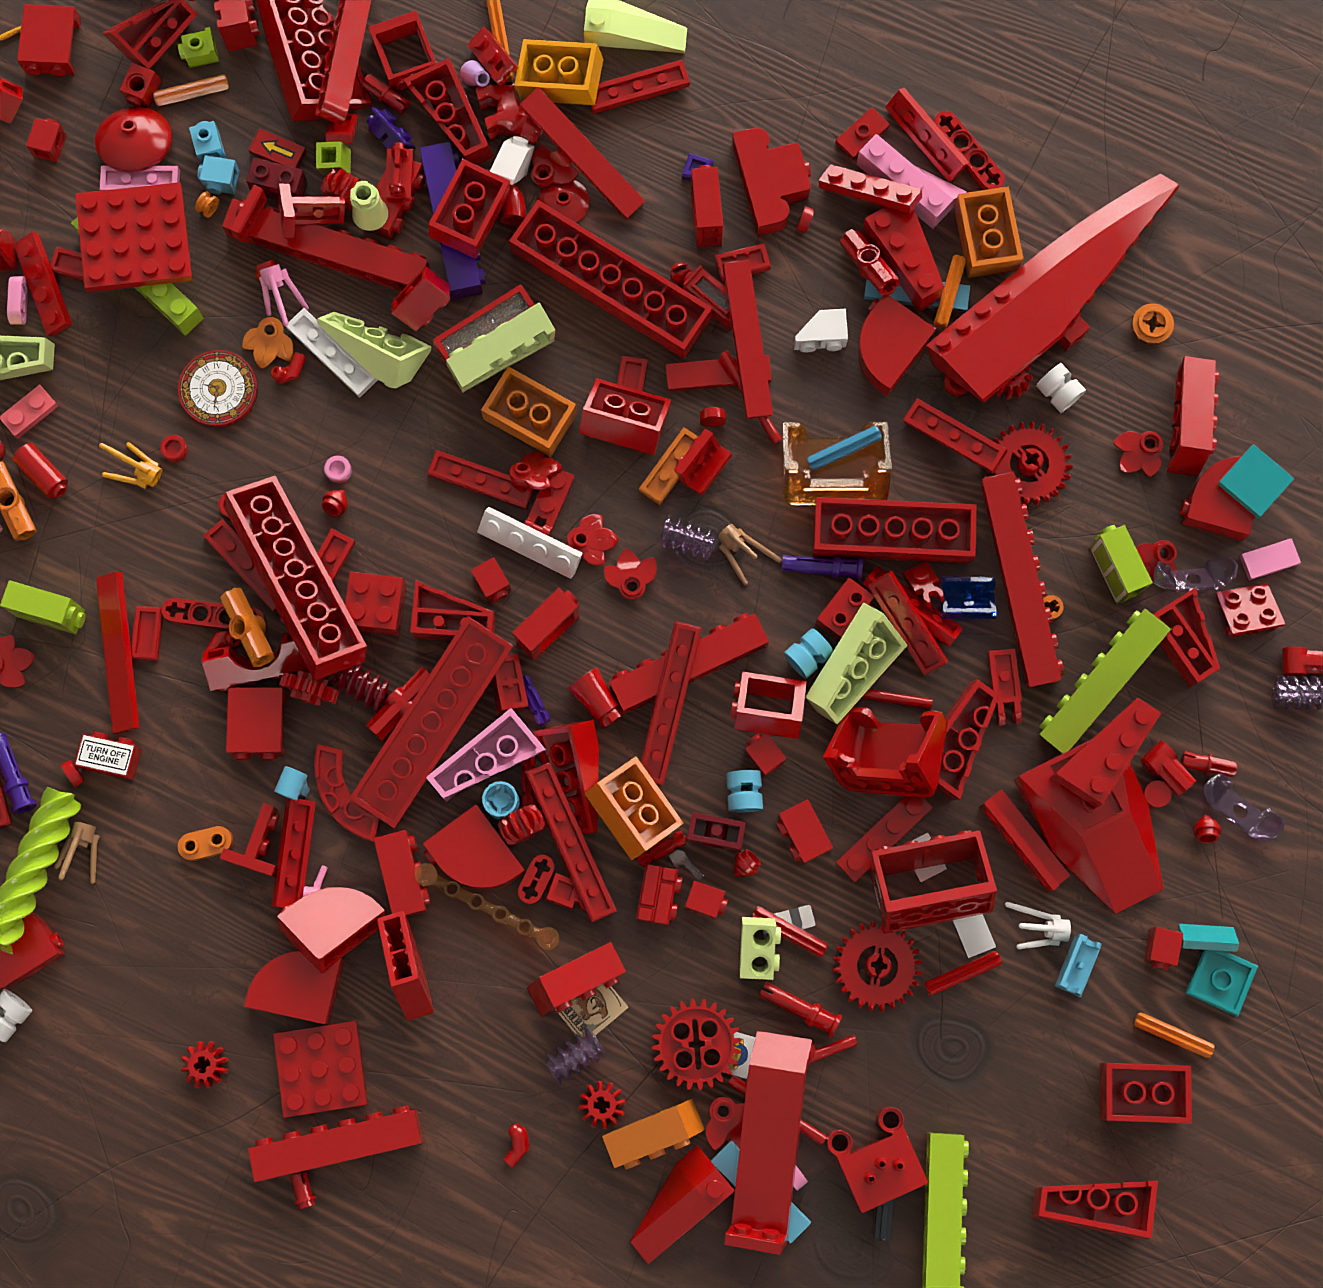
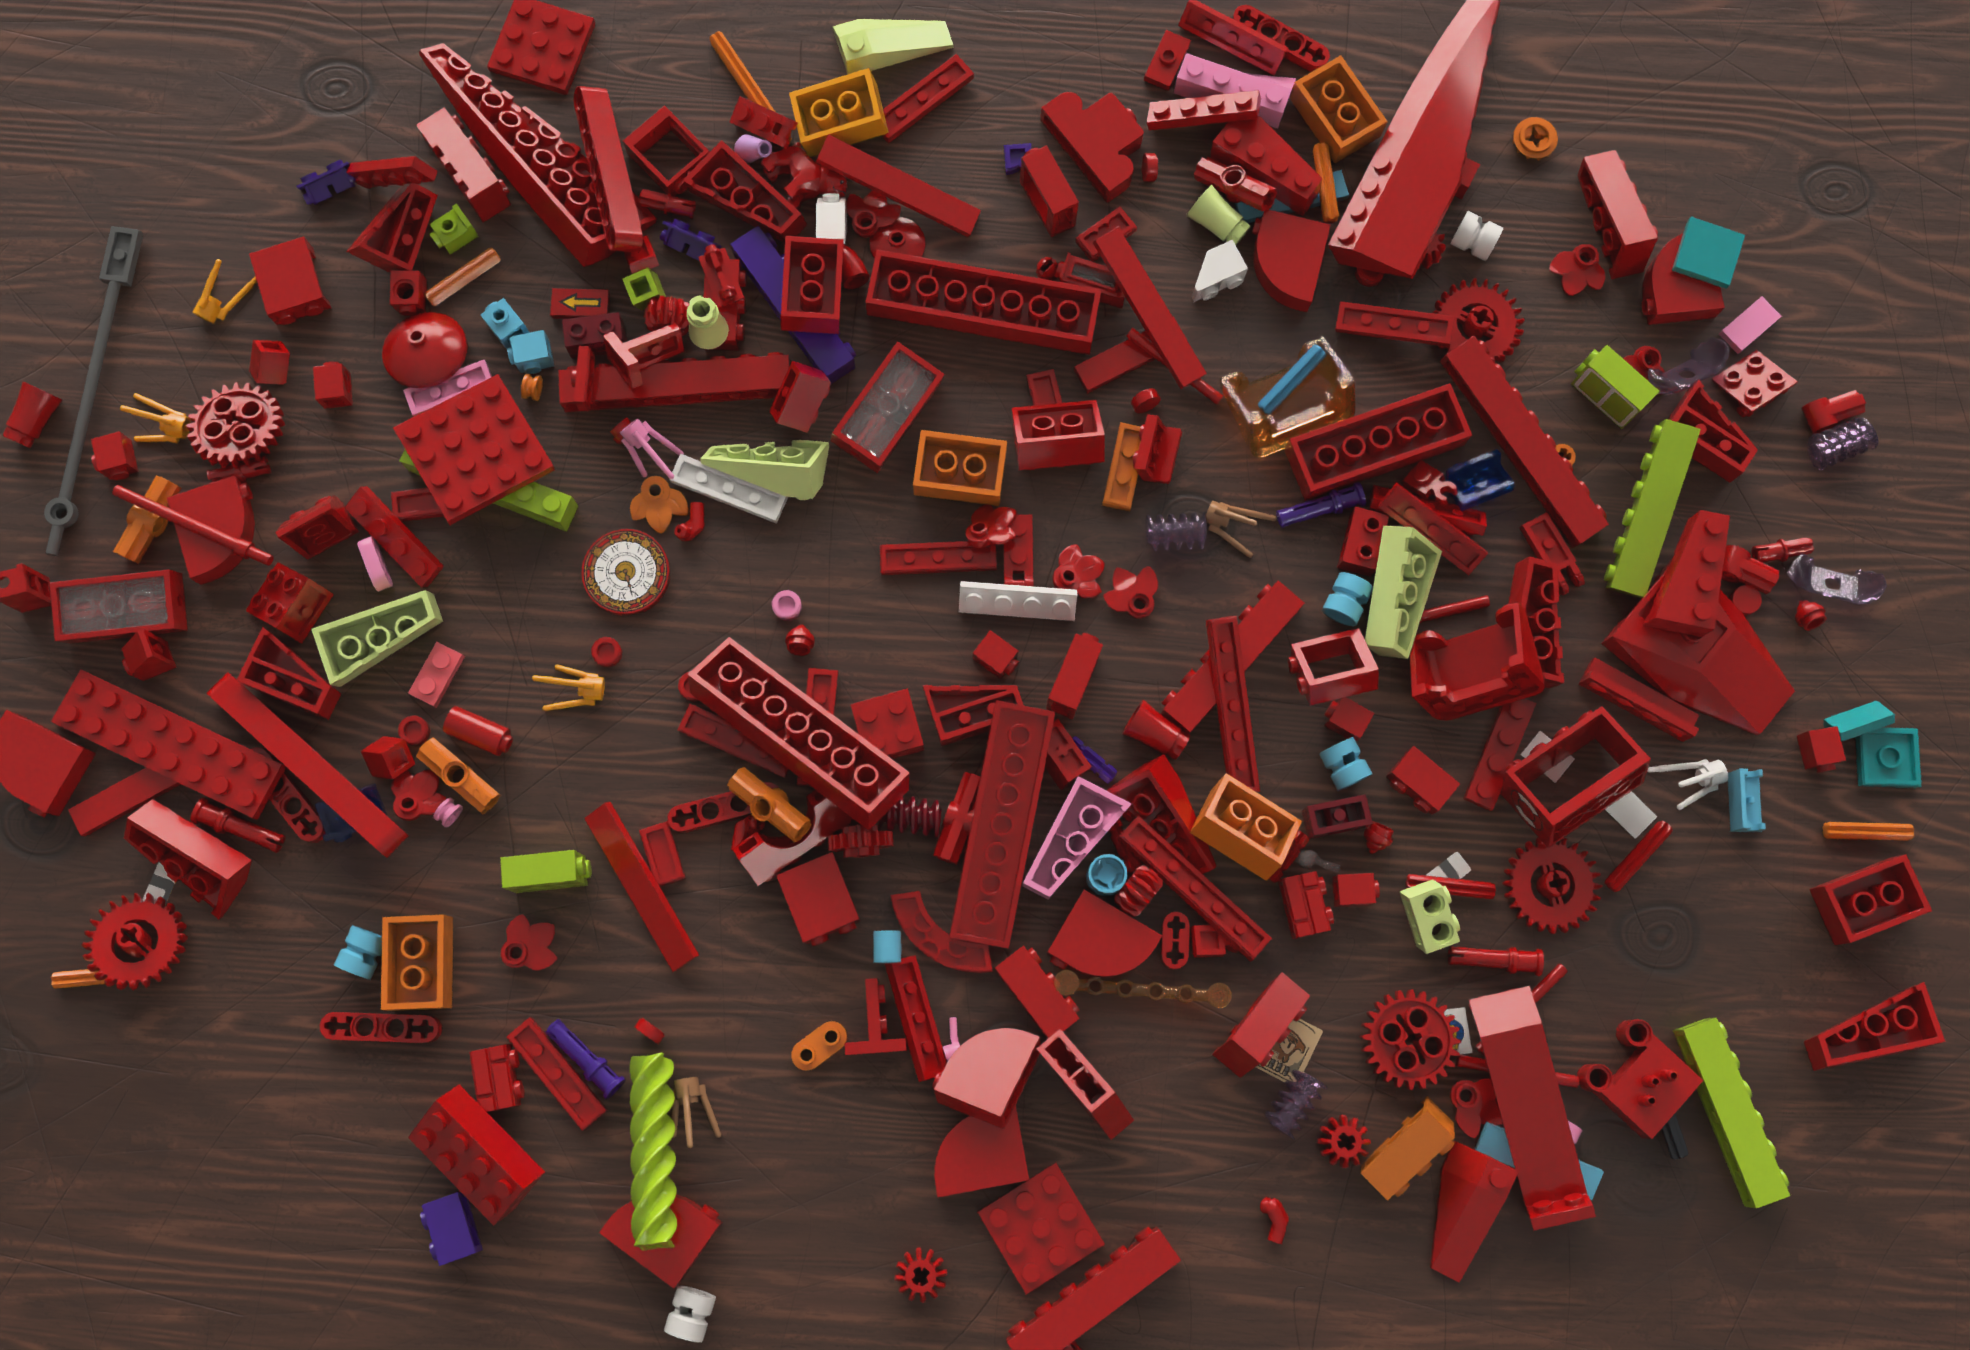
camera: 25 degrees left, 0 degrees up
brick [74,731,142,781] -> none
yellowish green wedge [446,303,555,392] -> none
none -> yellowish green plant [1187,185,1251,245]

